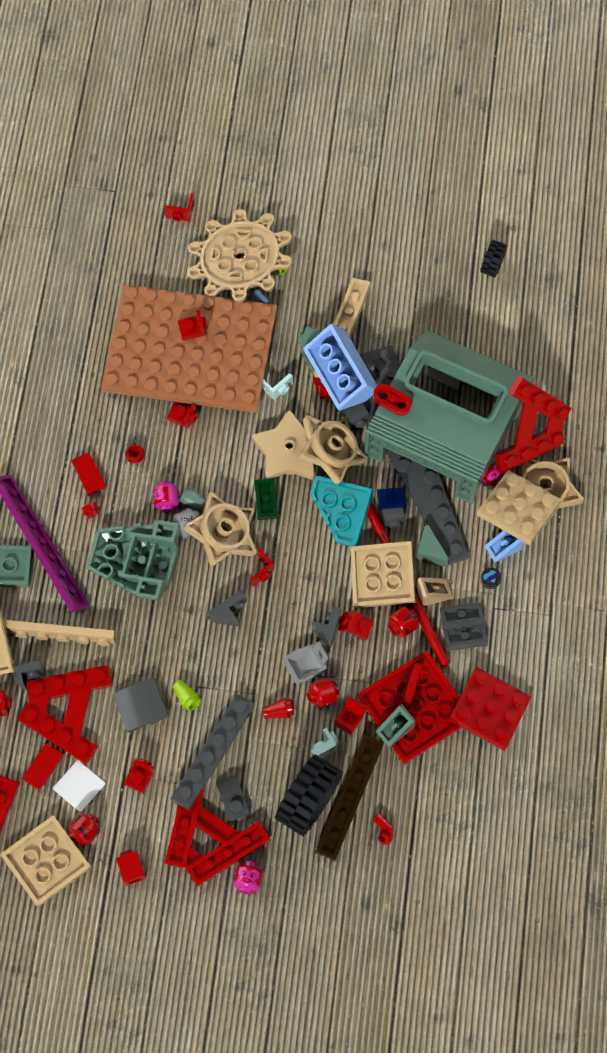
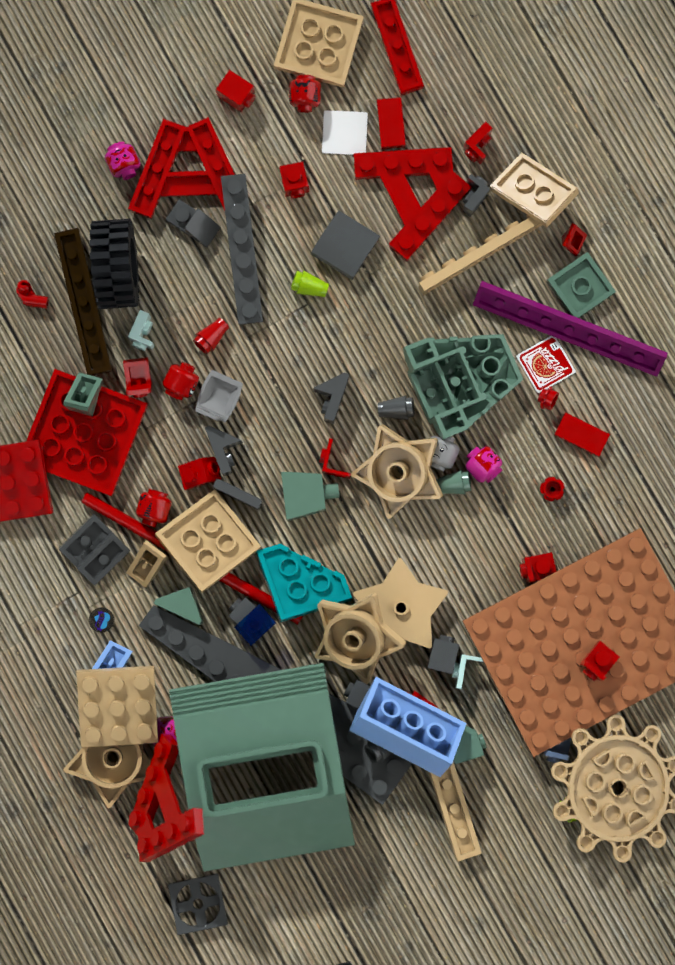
camera: 145 degrees right, 15 degrees up
dark green plate [254,478,278,520] -> none
red plate [373,384,412,416] -> none
red tile [402,663,422,710] -> none
none -> dark grey piece [168,873,228,935]
none -> dark grey tile [213,479,263,510]
none -> sand green torso [281,472,340,521]
none -> dark grey cone [378,395,415,420]
none -> dark grey brick [427,635,459,674]
none -> sticker [516,336,576,393]

